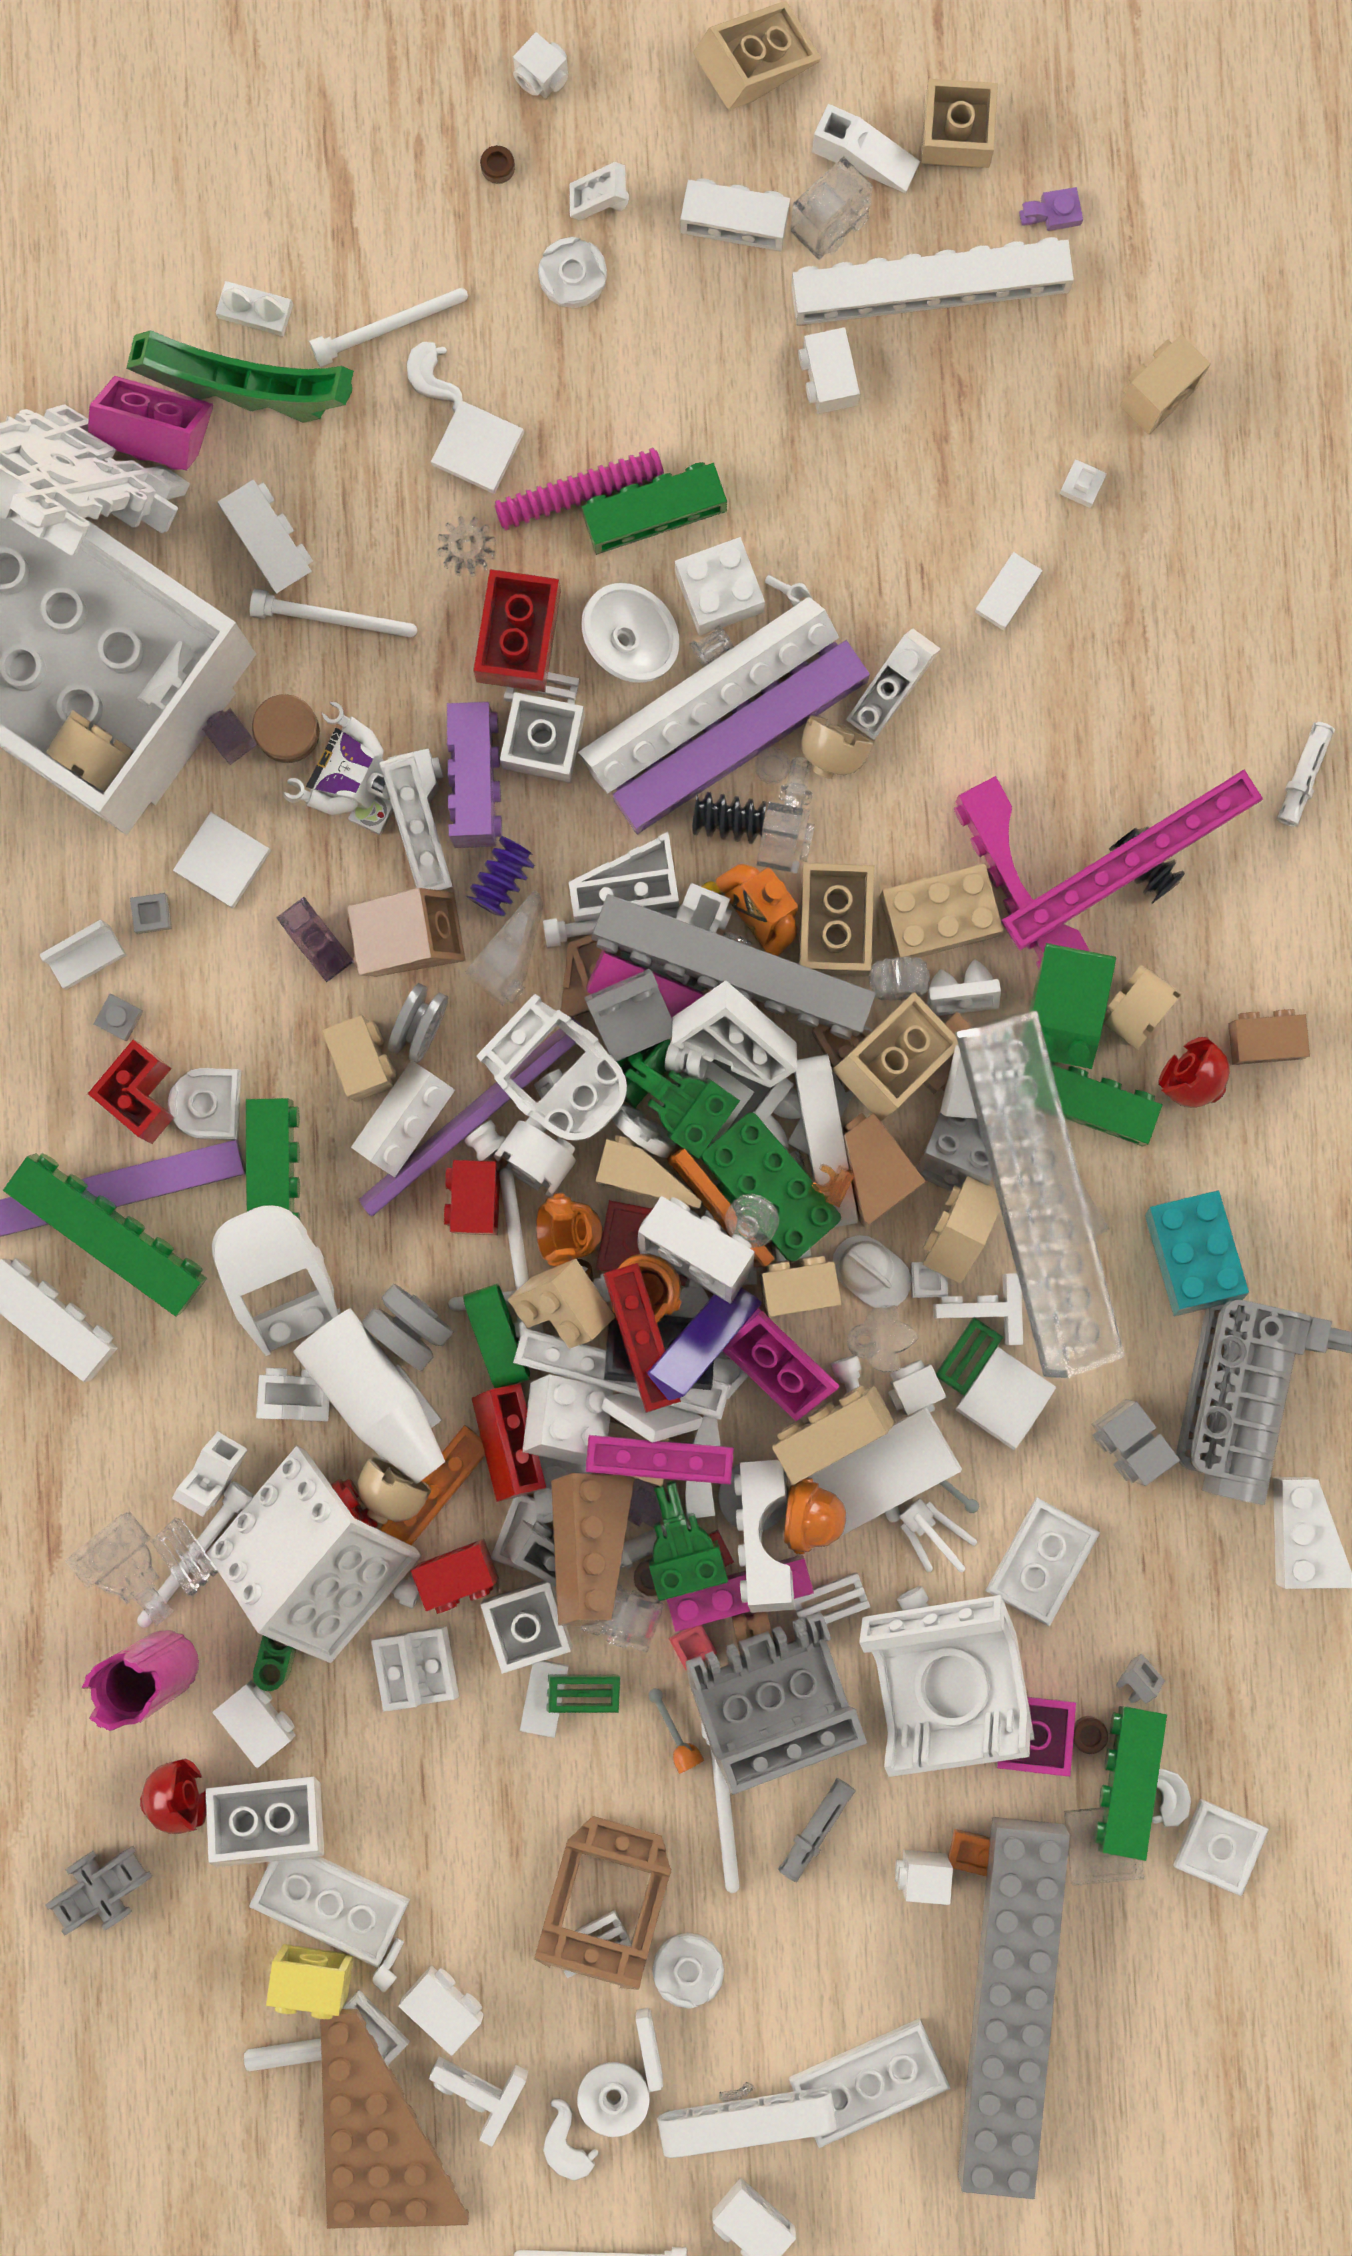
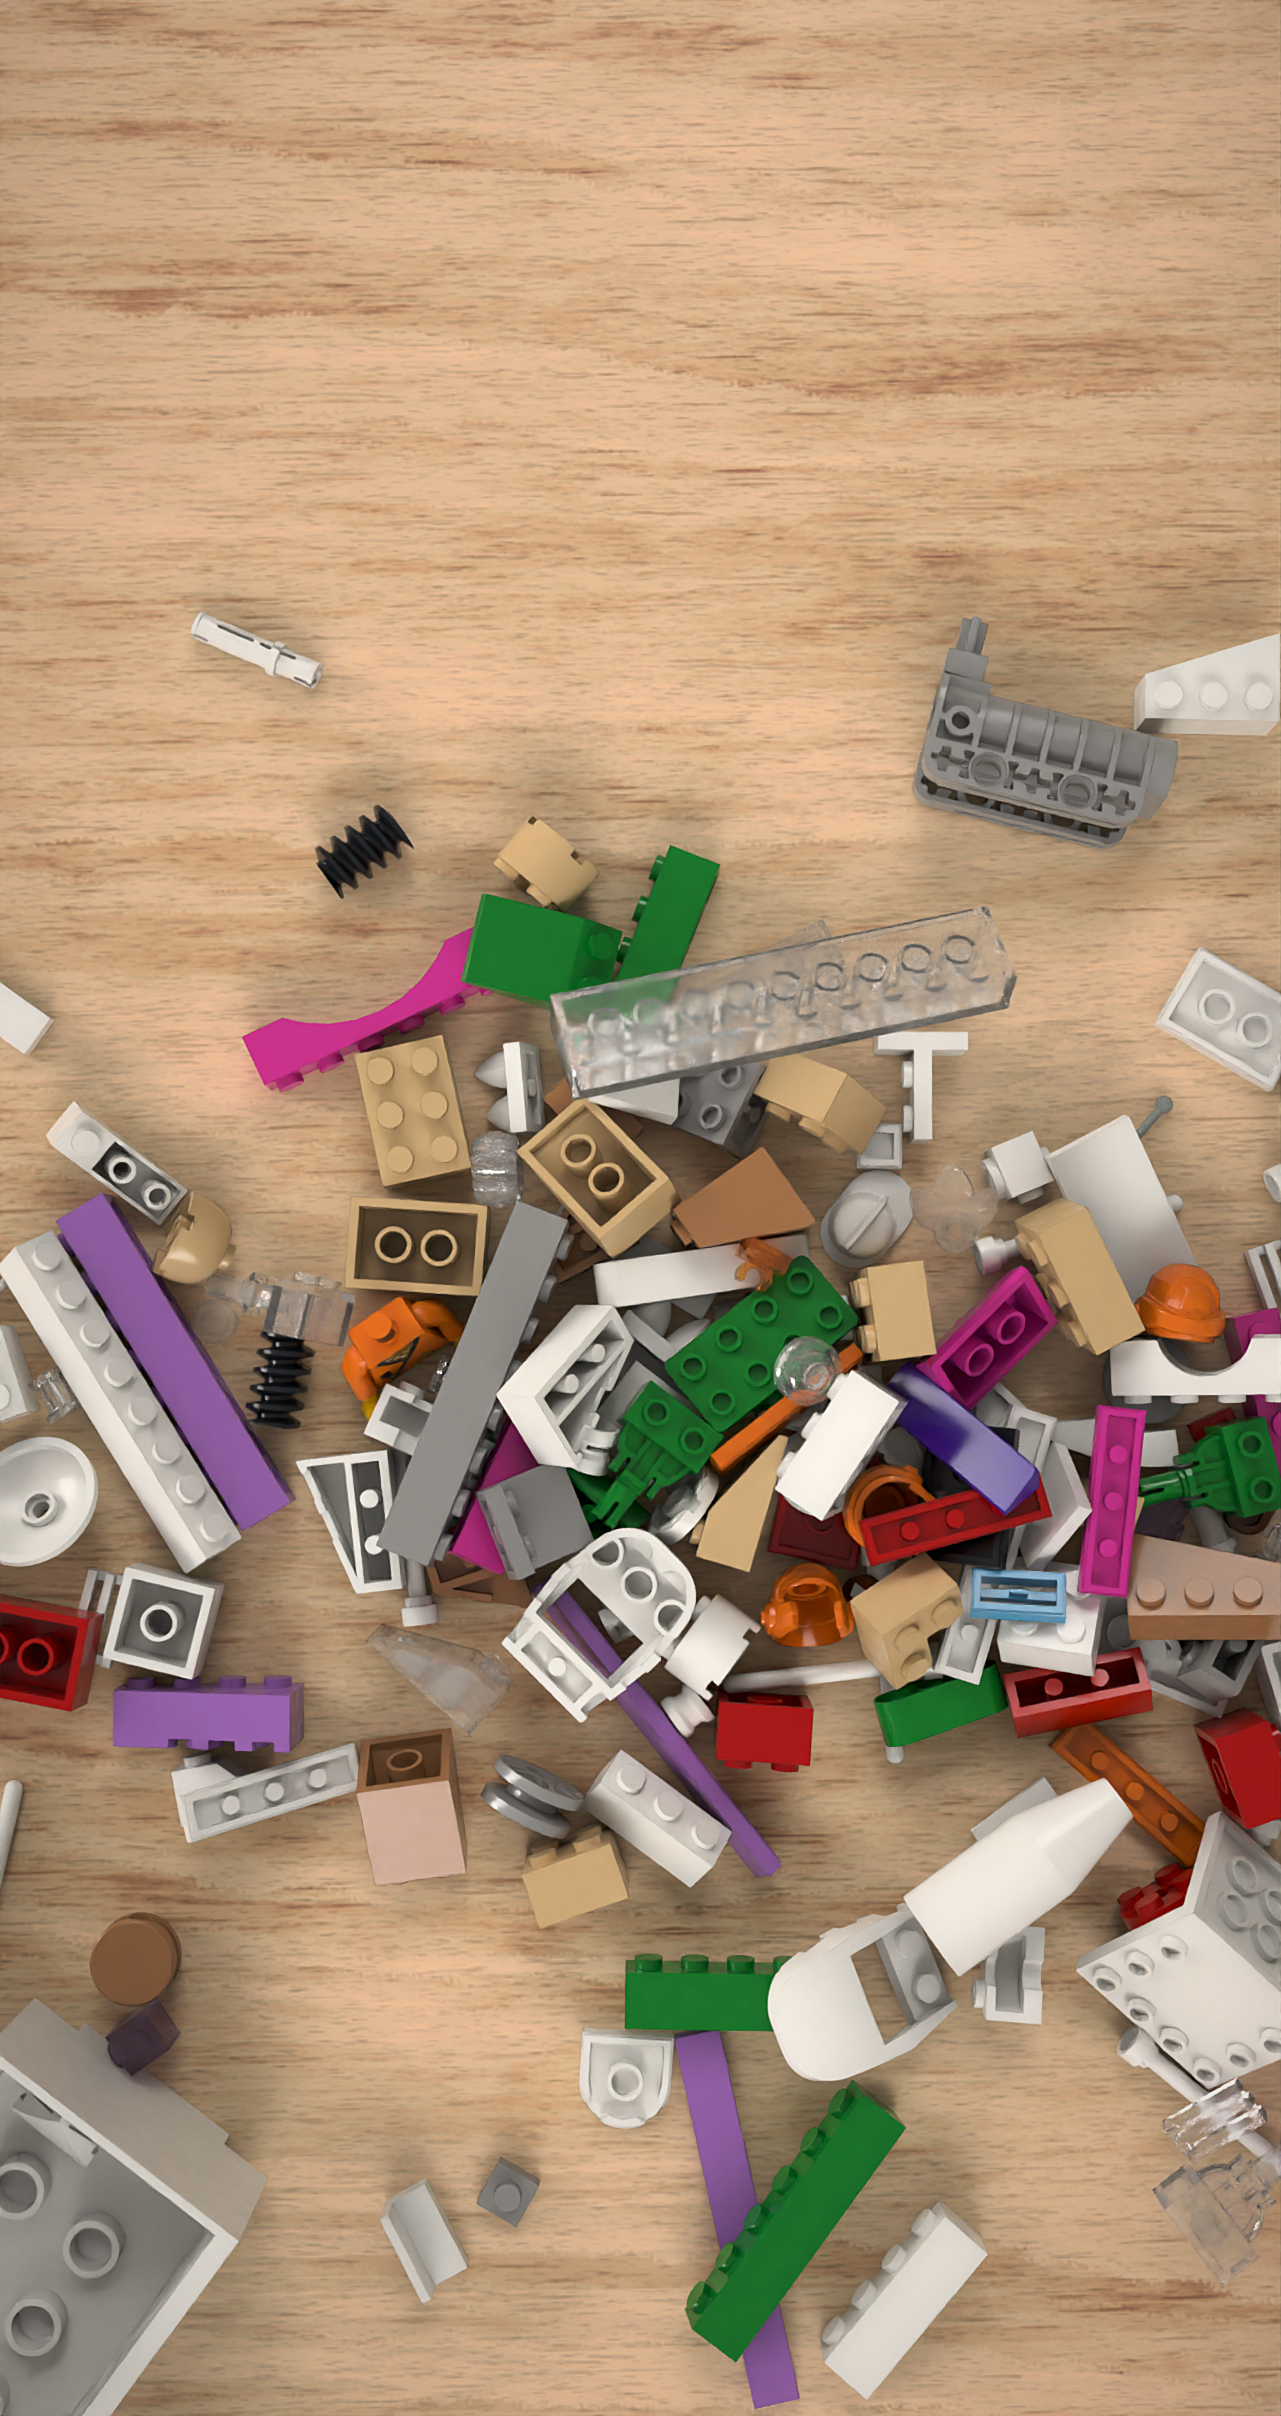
camera: 90 degrees left, 0 degrees up
tan brick [46,710,134,792] -> none
red brick [87,1039,175,1144] -> none
light grey plate [130,893,172,934] -> none
white brick [172,1431,248,1517] -> none
white tile [173,812,271,909] -> none
slope [276,897,354,982] -> none
white torso [283,702,390,815] -> none
tile [348,795,393,836] -> none
tan cylinder [358,1457,432,1524] -> none
light grey wheel [361,1283,454,1371] -> none
dark purple piece [466,836,535,916] -> none
white plant [899,1498,977,1572] -> none
green tile [936,1317,1003,1396] -> none
white slope [955,1347,1056,1450] -> none
dark pink tile [1001,769,1263,951] -> none
light grey piece [1092,1399,1180,1486] -> none
teal brick [1145,1190,1249,1317] -> none
red cylinder [1158,1037,1230,1108] -> none
medium nougat brick [1228,1009,1310,1065] -> none
none -> dark azure tile [970,1568,1066,1623]

